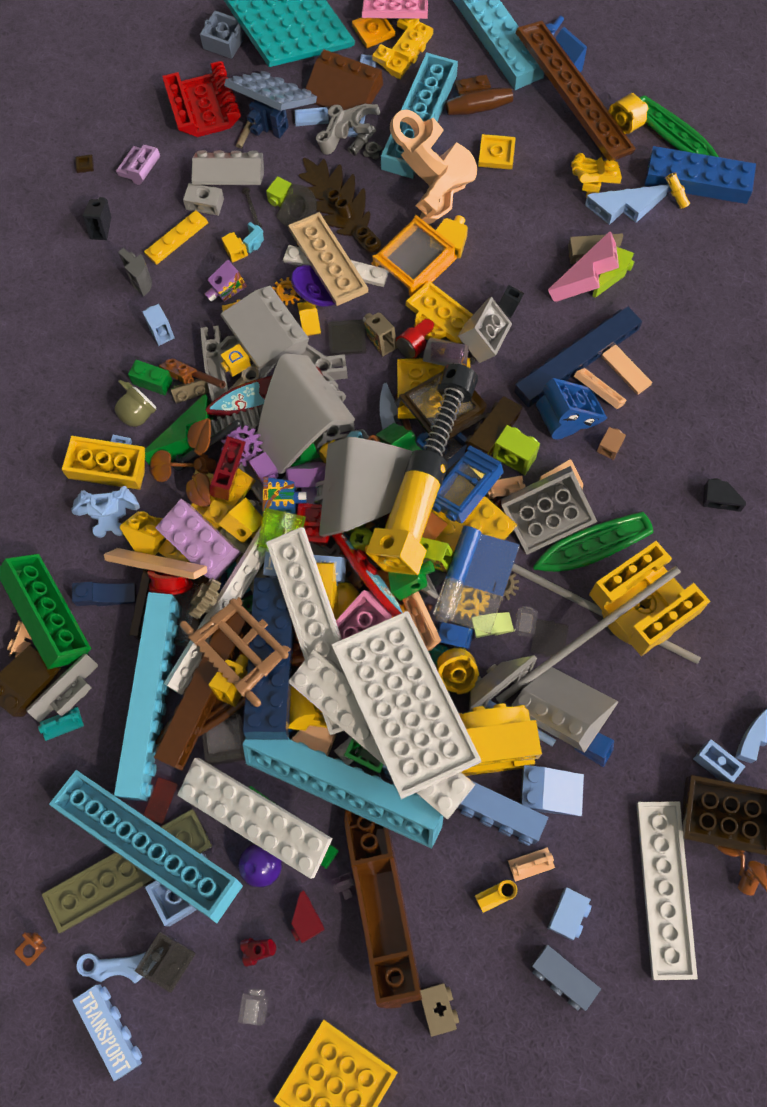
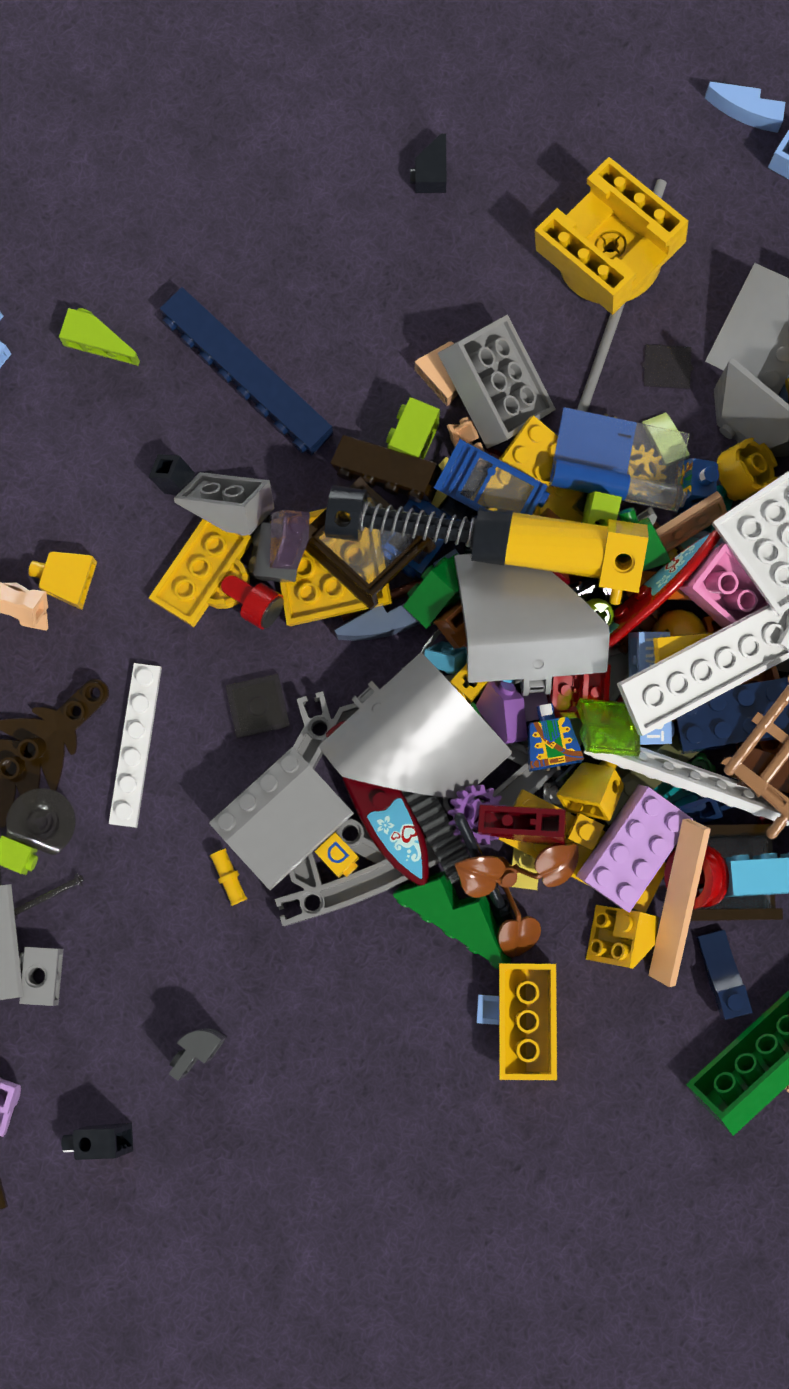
camera: 100 degrees left, 10 degrees up
light blue piece [71,486,140,538] -> none
olive piece [114,380,156,427] -> none
green brick [128,360,173,396] -> none
light blue brick [142,304,174,346] -> none
yellow plate [144,210,208,265] -> none
dark orange hinge [159,358,196,385] -> none
dark tan hinge [171,379,210,403] -> none
dark tan gear [189,578,221,619] -> none
copper piece [192,370,226,389] -> none
medium lavender torso [204,260,247,302] -> none
yellow brick [222,232,248,263] -> none
medium azure bracket [243,222,264,253] -> none
medium lavender brick [249,452,279,486] -> none
light orange gear [272,277,300,306] -> none
tan plate [288,212,368,306] -> none
dark purple dish [291,265,335,307] -> none
yellow slope [297,302,321,336] -> none
dark tan torso [363,313,397,357] -> none
piece [371,215,457,296] -> none
light grey piece [496,566,681,704] -> none
clear brick [513,606,538,638] -> none
green piece [533,512,653,572] -> none
blue brick [536,378,607,439] -> none
bright pink slope [548,232,619,301] -> none
dark tan slope [568,234,623,264] -> none
light nougat tile [574,368,627,409] -> none
medium nougat brick [597,427,626,460] -> none
light nougat tile [601,344,652,395] -> none

